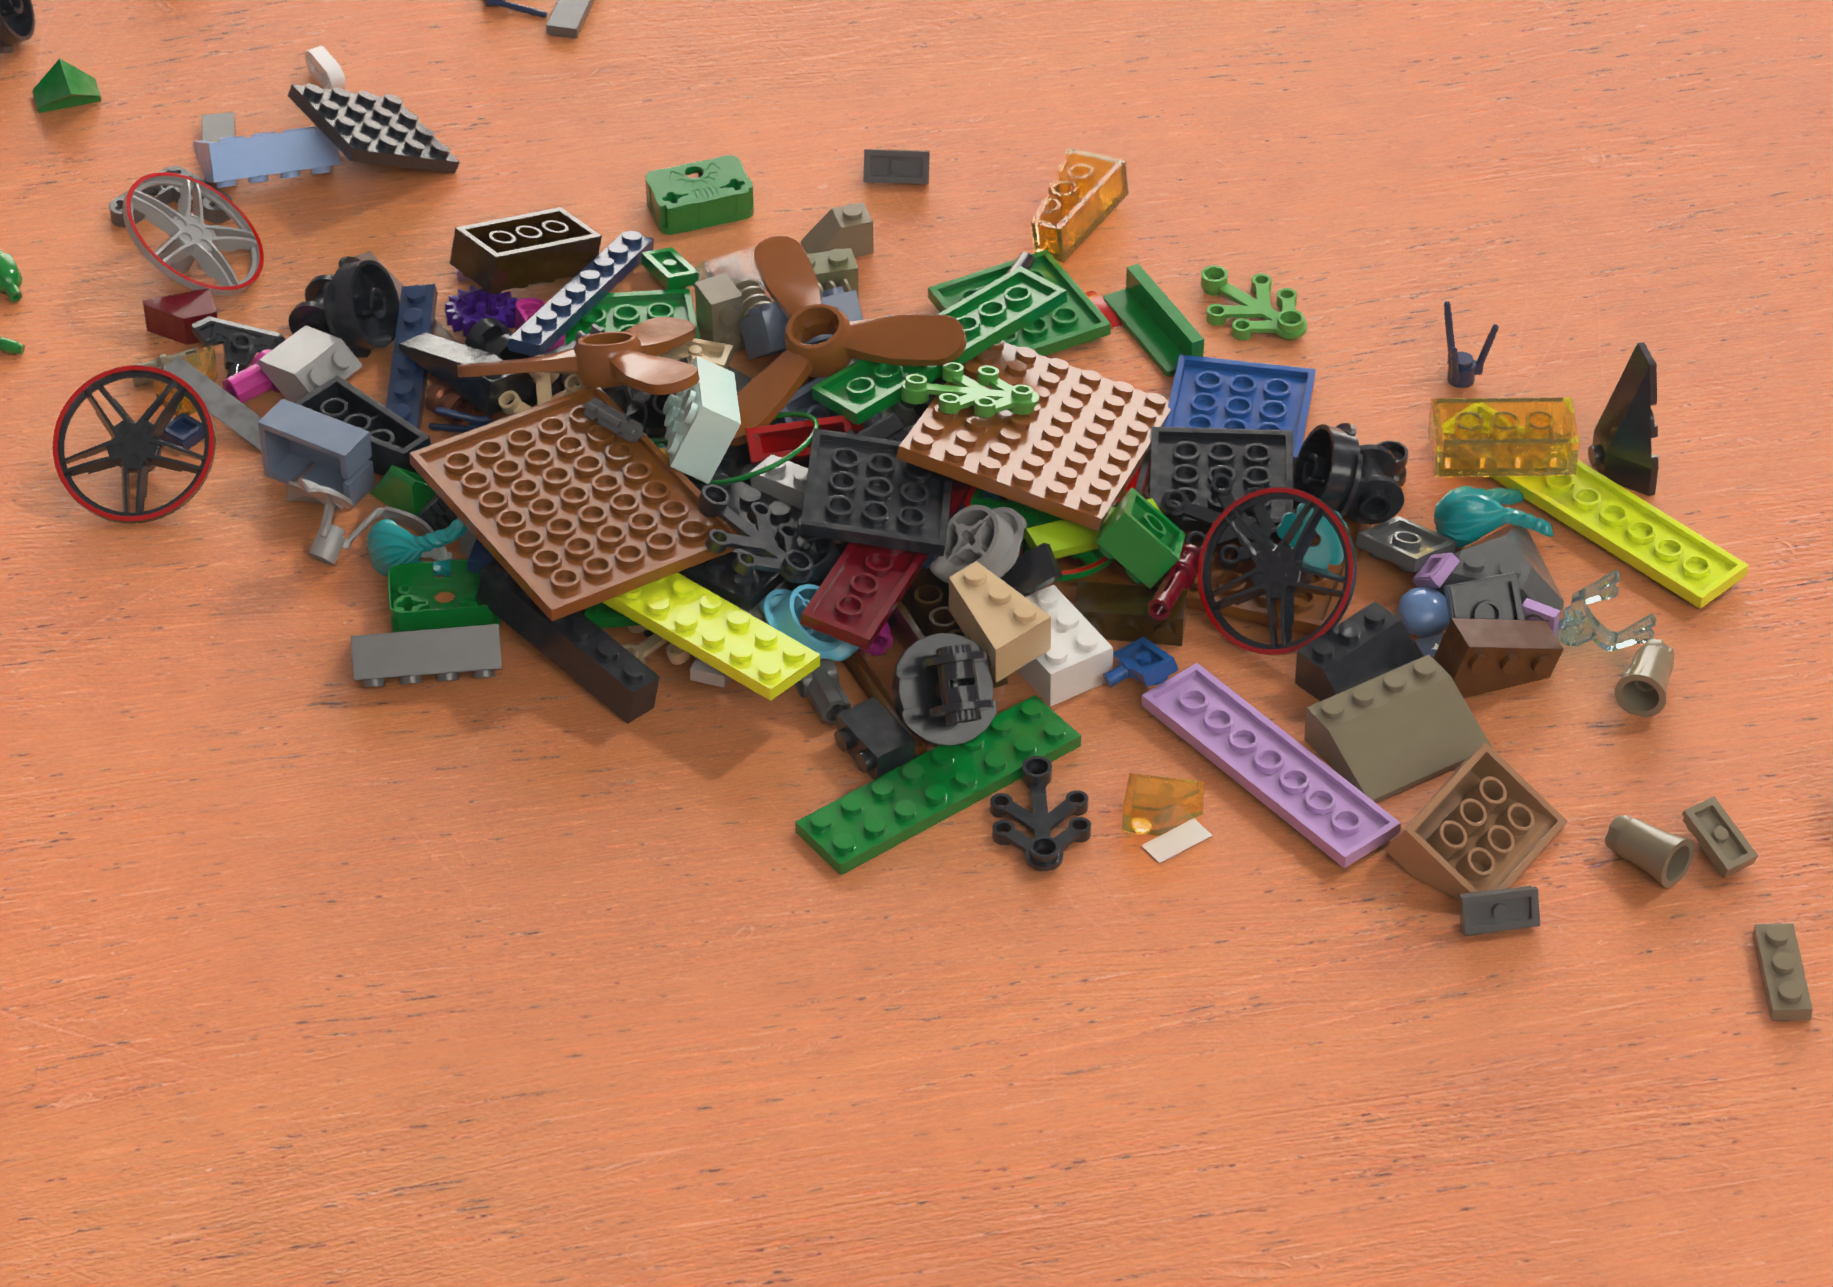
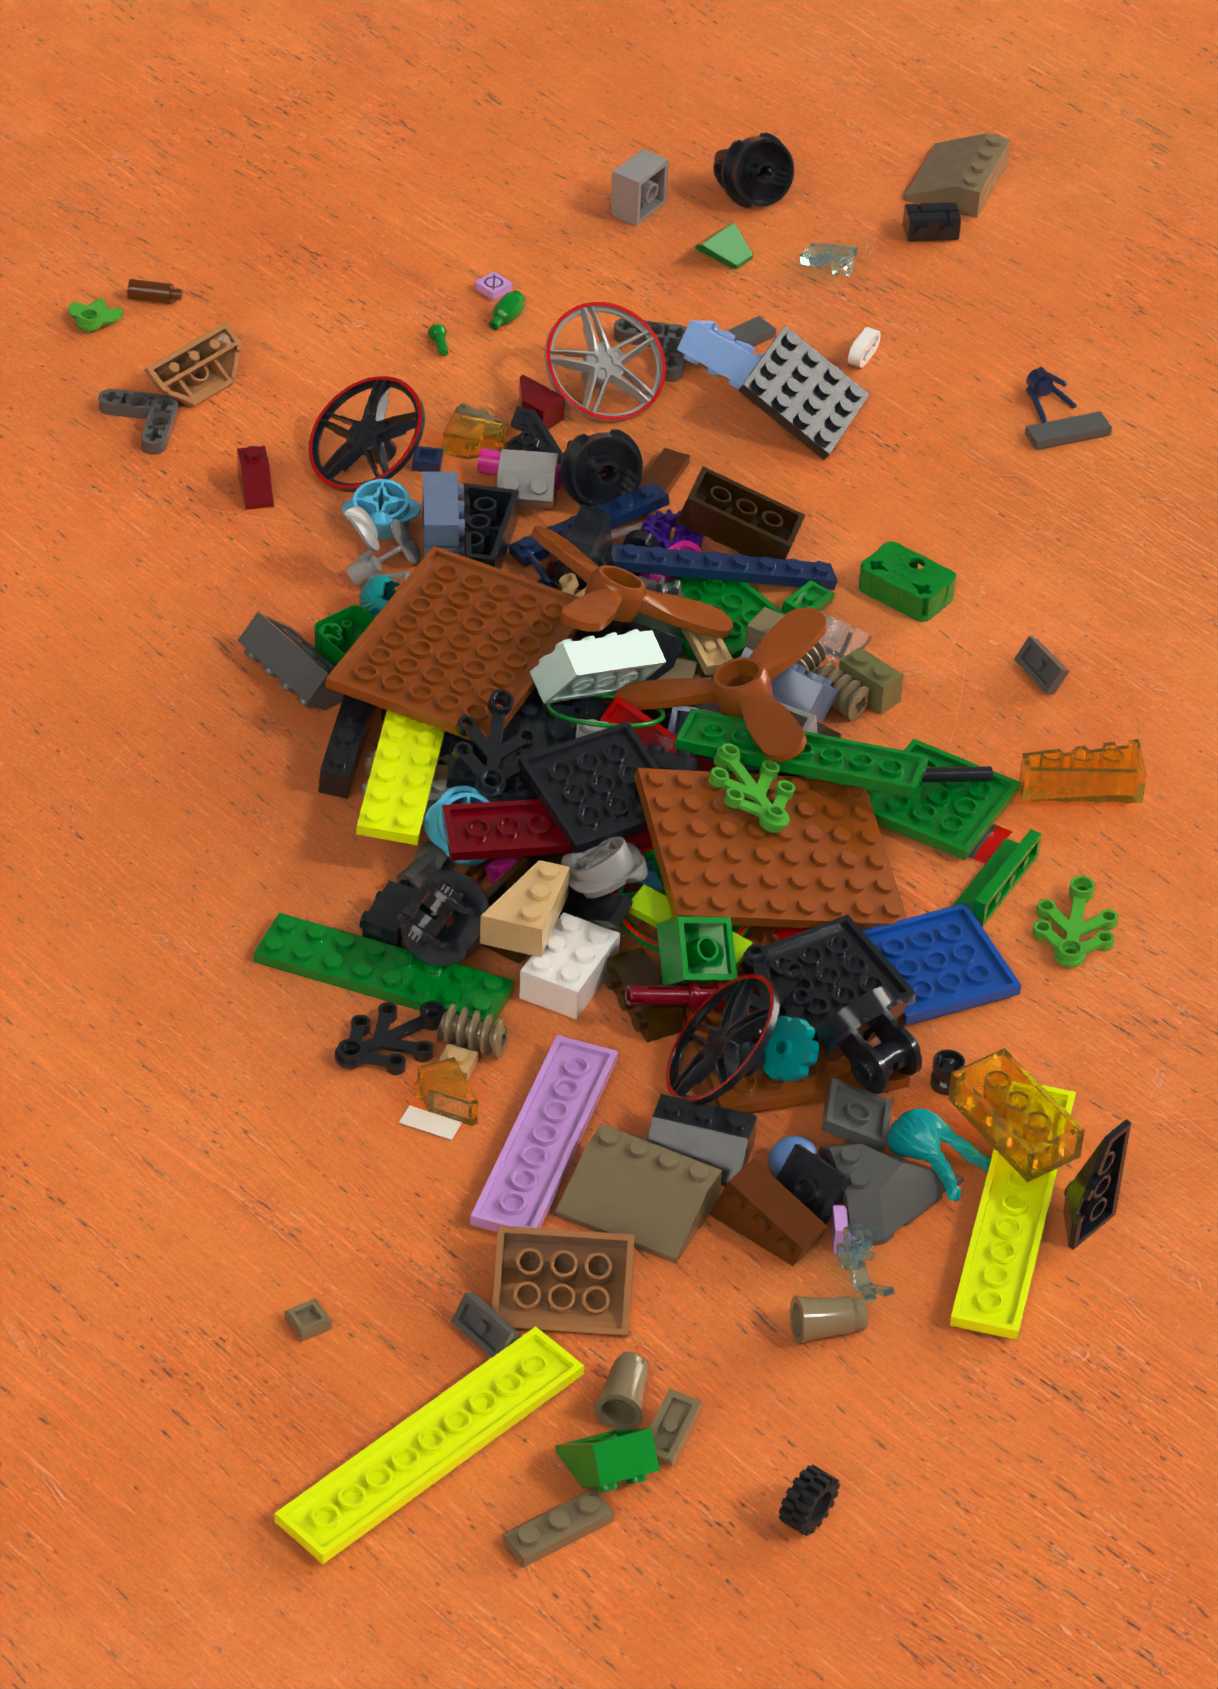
camera: 55 degrees right, 0 degrees up
flat silver sticker [163,356,262,451] -> none
dark grey axle [584,398,644,443] -> none
dark tan slope [801,202,874,257] -> none
blue plate [1103,637,1179,688] -> none
lavender tile [1412,553,1460,588] -> none
plant [1444,301,1499,388] -> none
none -> dark red slope [237,446,274,510]
none -> neon yellow plate [275,1326,584,1564]
none -> dark tan tile [285,1299,332,1342]
none -> medium azure piece [342,479,421,539]
none -> tan plate [436,1044,478,1083]
none -> dark tan piece [437,1003,509,1059]
none -> green slope [555,1428,660,1492]
none -> clear light blue plate [800,243,858,276]

